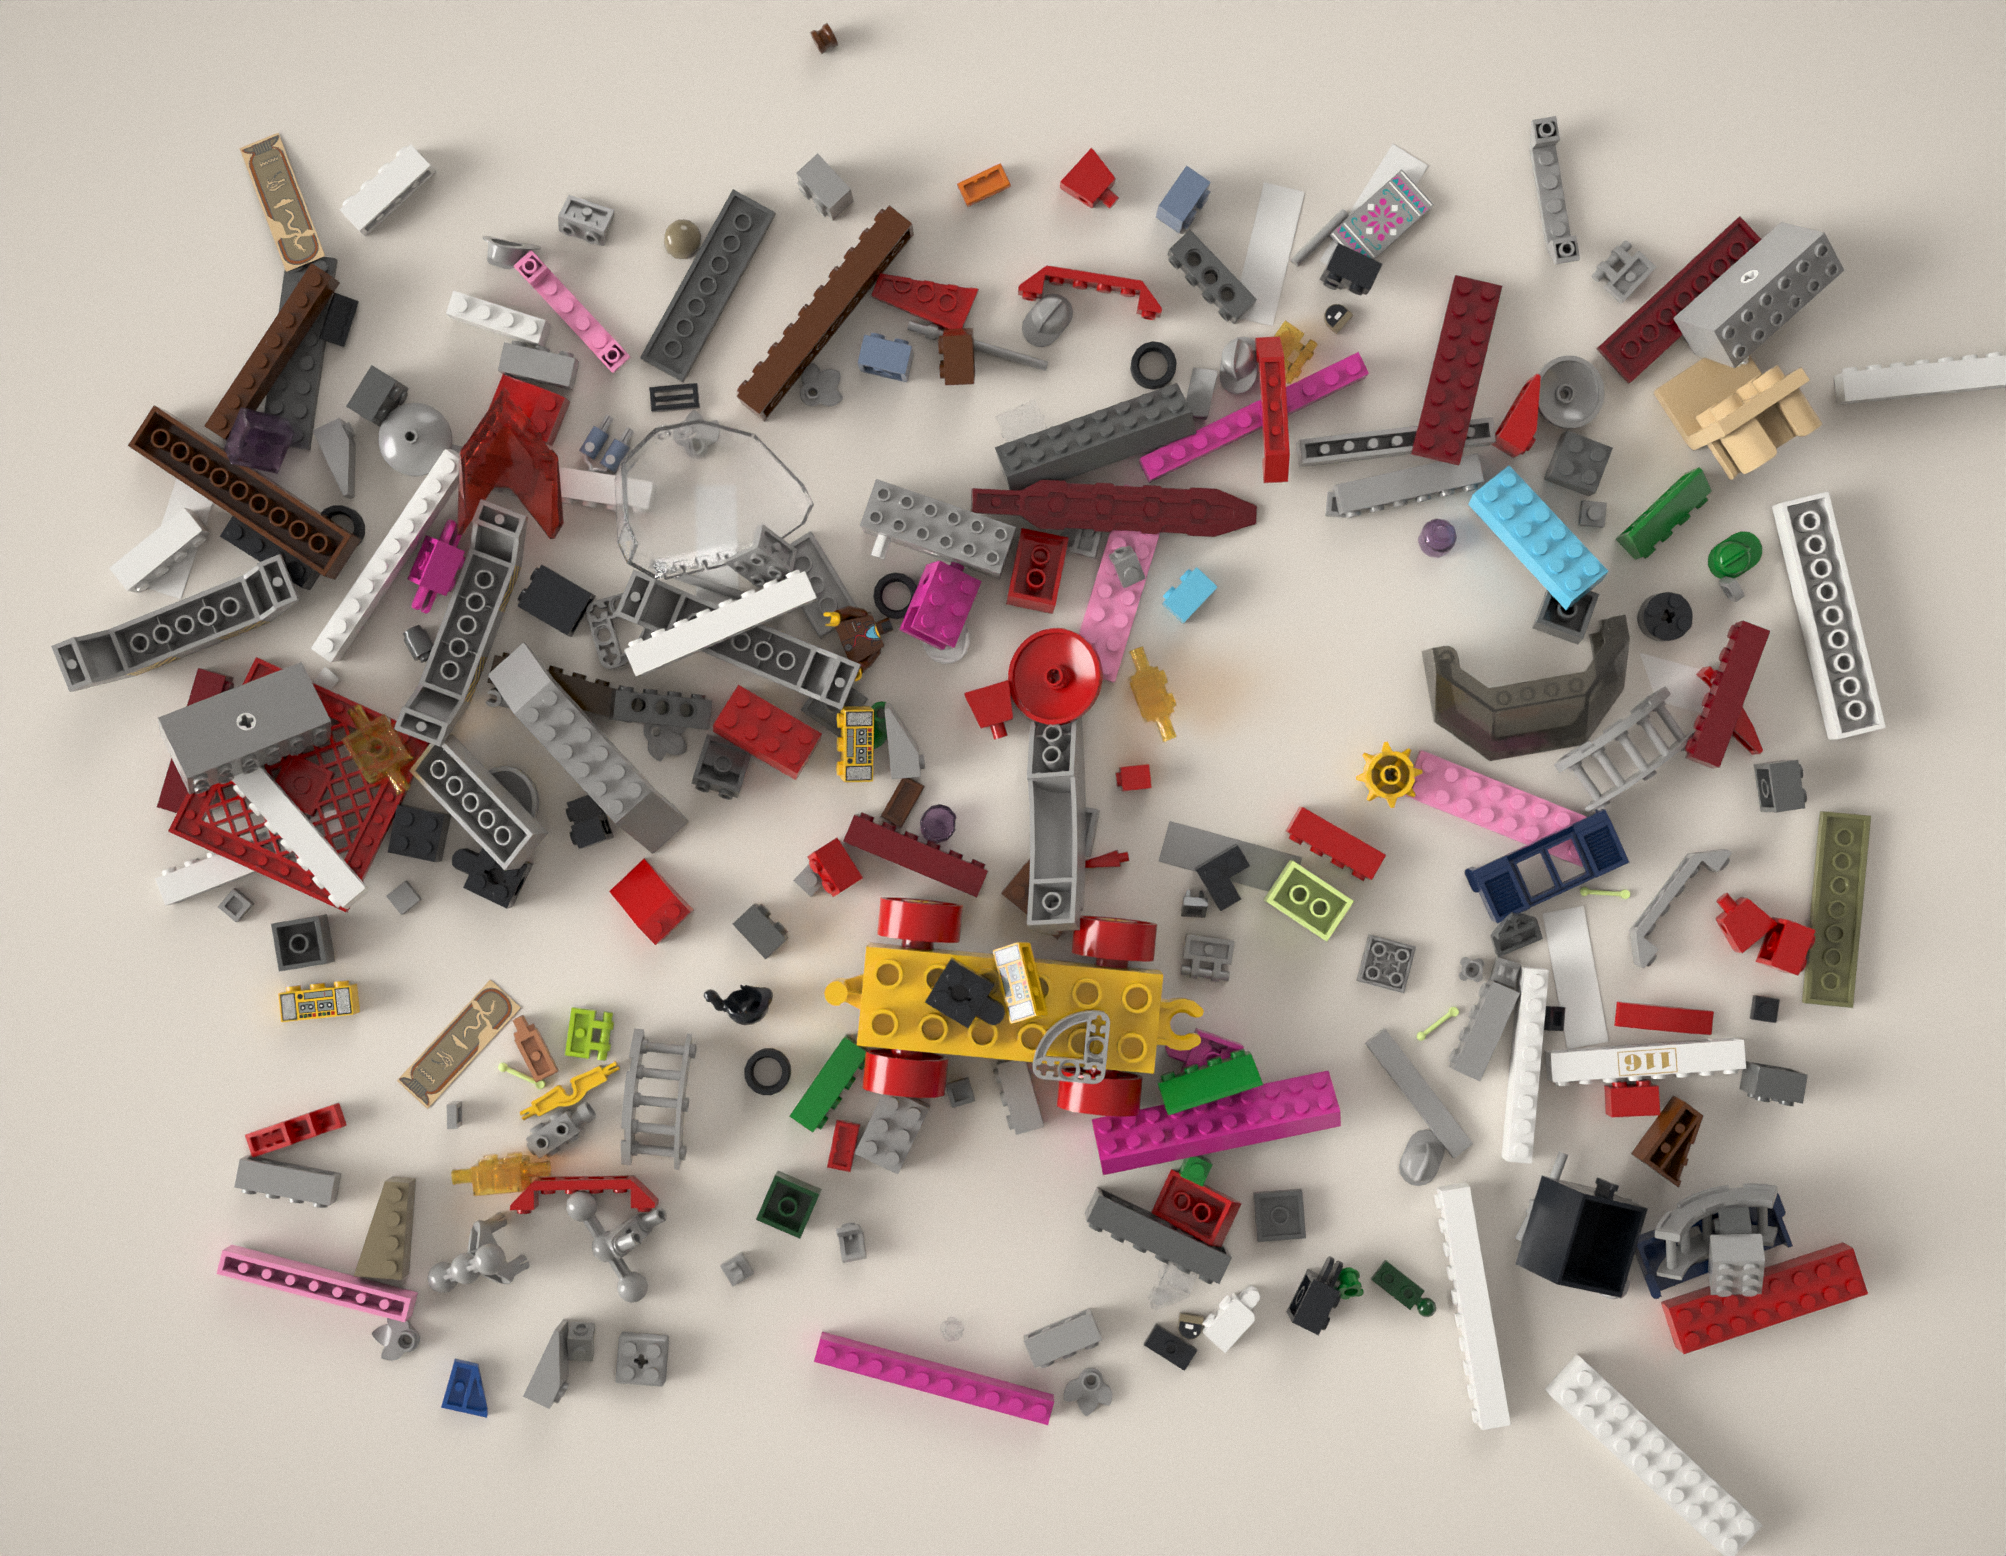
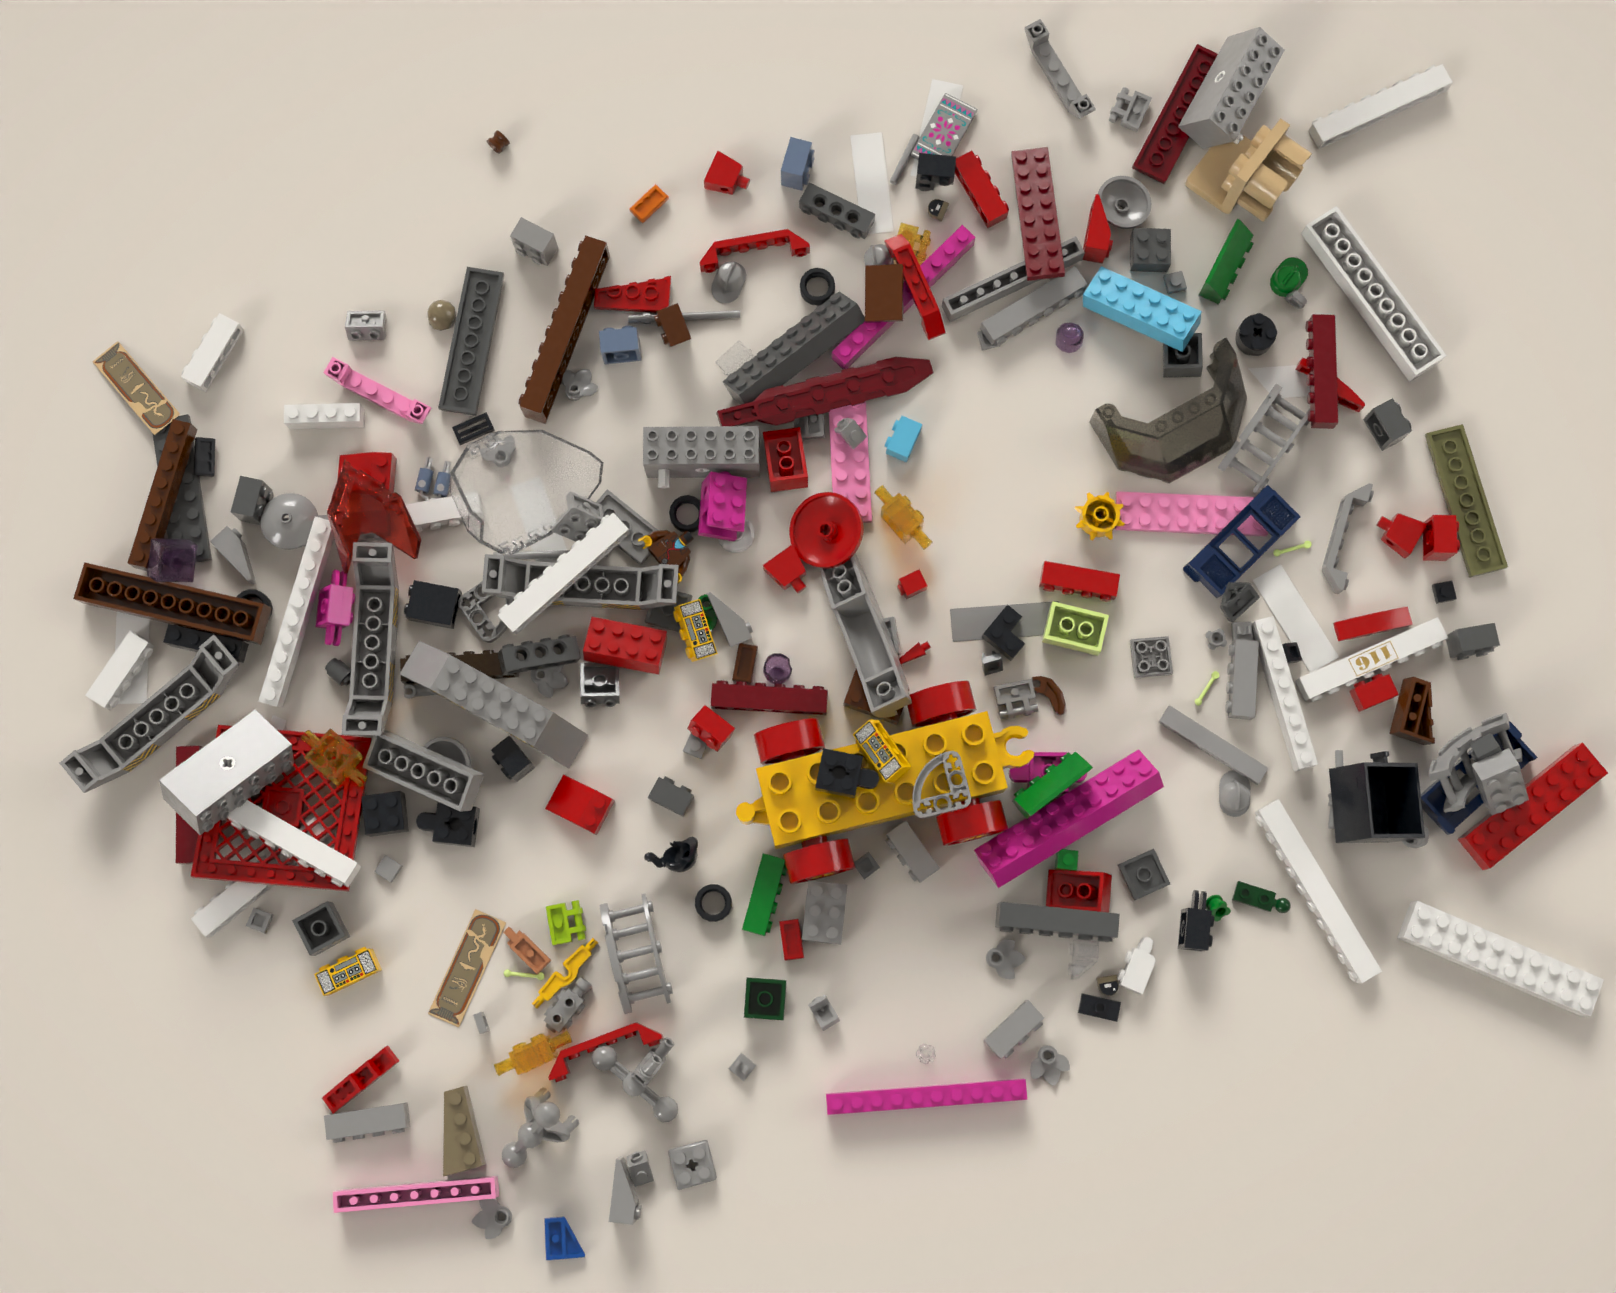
camera: 15 degrees left, 10 degrees down
light grey piece [483,236,541,269] -> none
light grey brick [498,340,579,390] -> none
light grey slope [1186,367,1218,420] -> none
none -> reddish brown tile [865,264,904,323]
none -> red brick [955,150,1009,228]
none -> light grey plate [986,939,1026,979]
none -> reddish brown piece [1032,676,1066,715]

